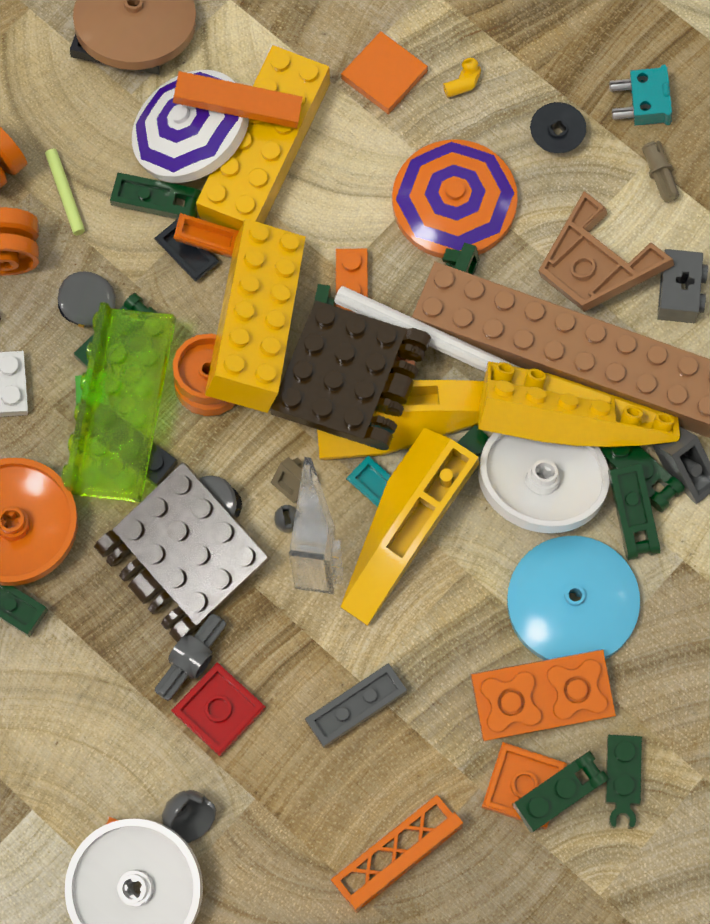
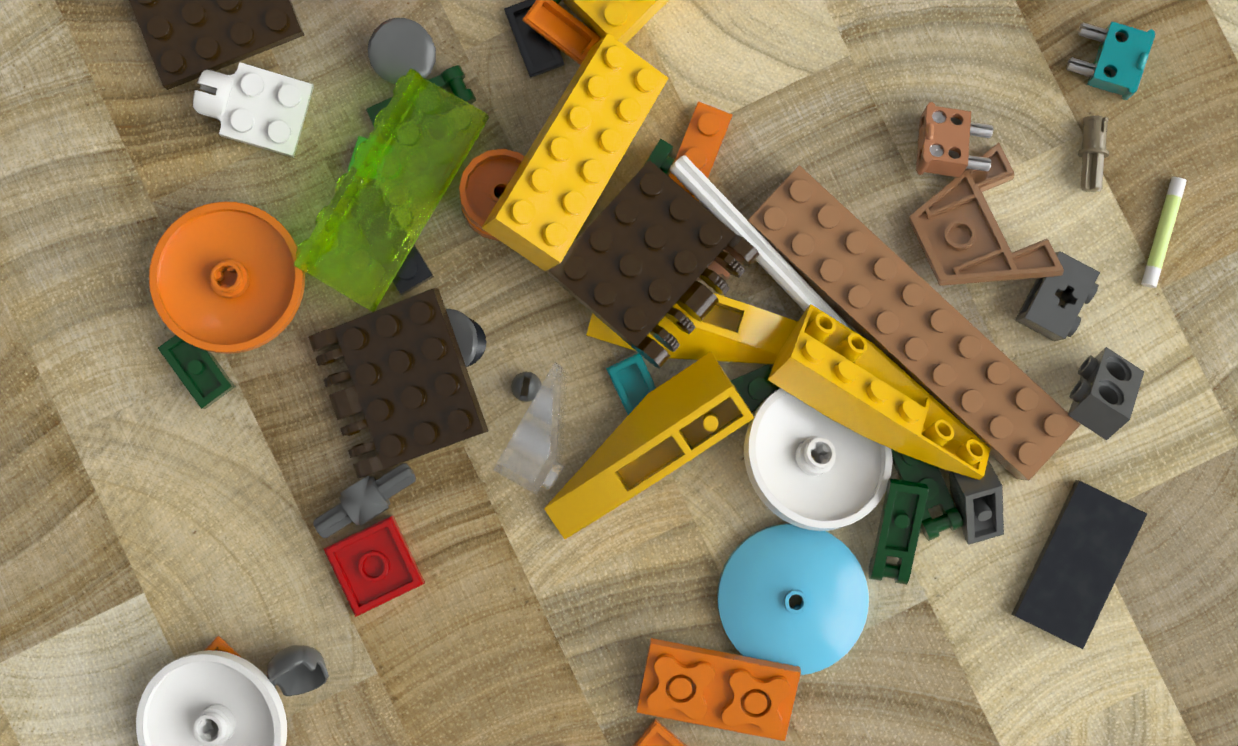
camera: 15 degrees right, 15 degrees up
dark tan tile [271,457,317,503] -> none
dark grey plate [305,663,407,748] -> none
dish [392,140,518,258] -> none
dark green tile [442,243,480,275] -> none
black piece [530,102,586,153] -> none
none -> nougat piece [916,102,993,178]

